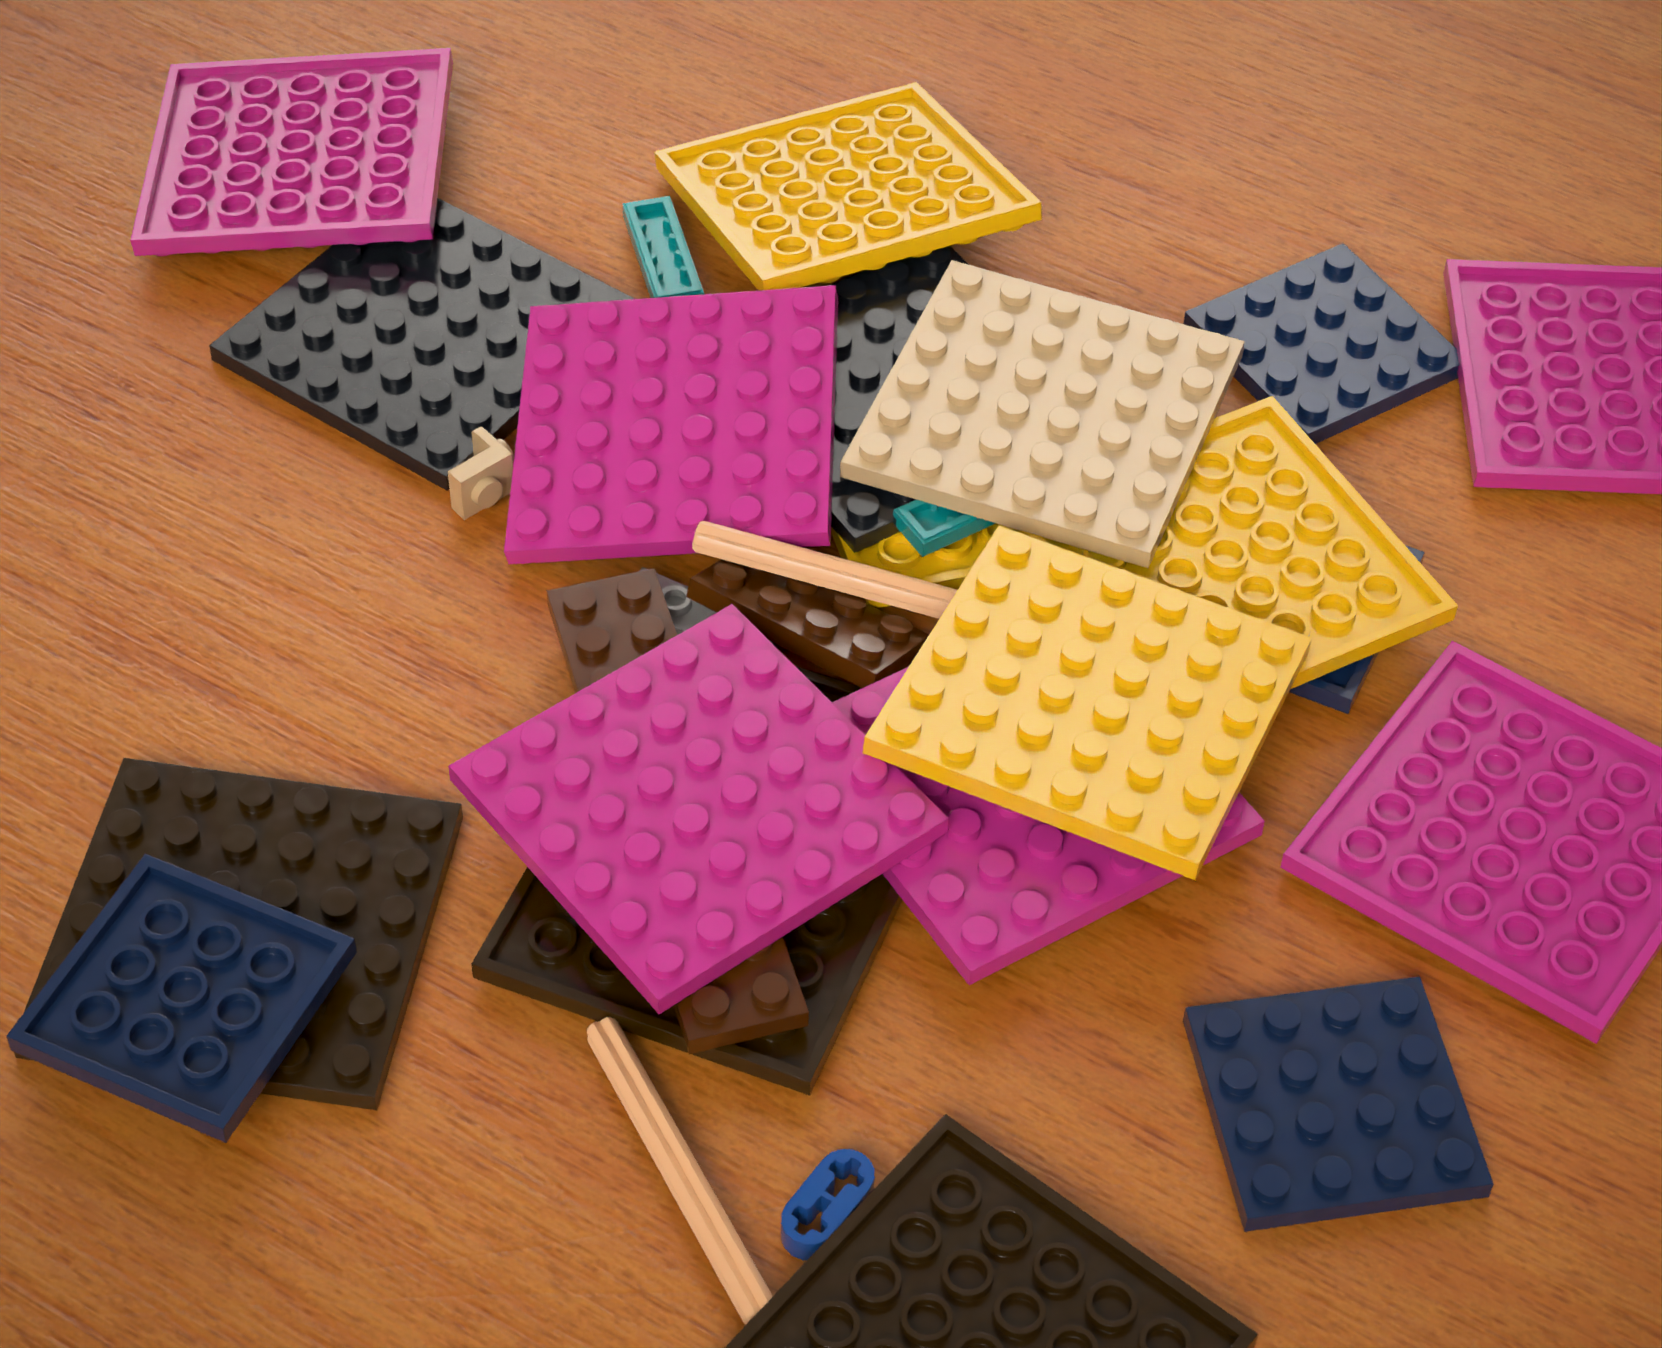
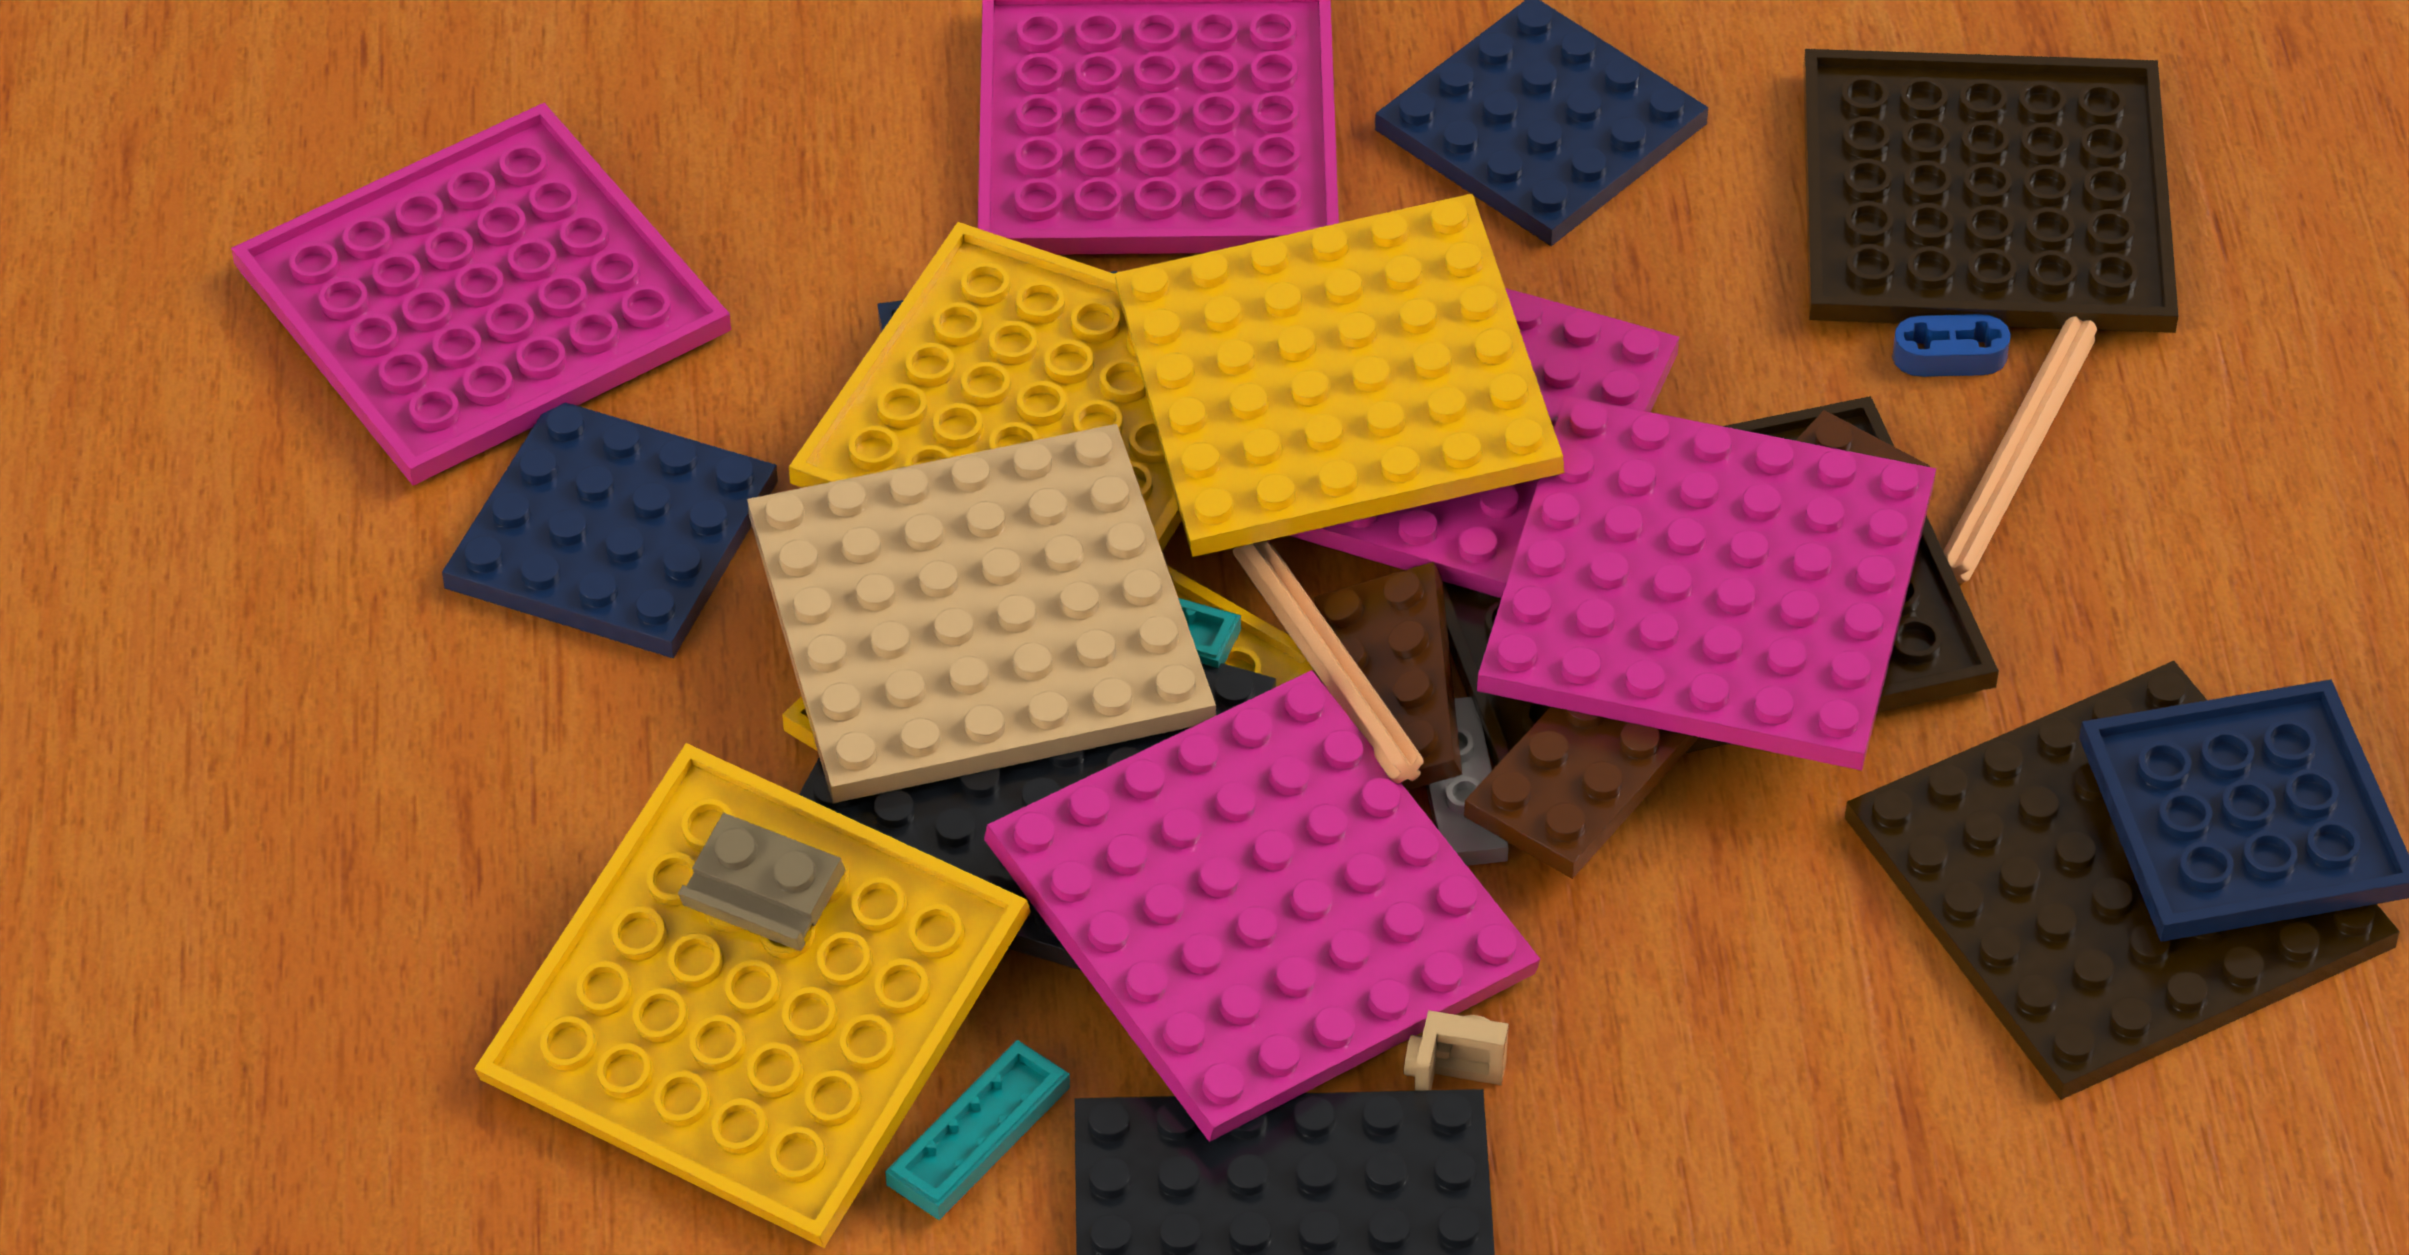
camera: 125 degrees left, 0 degrees up
none -> dark tan plate [678,812,845,951]

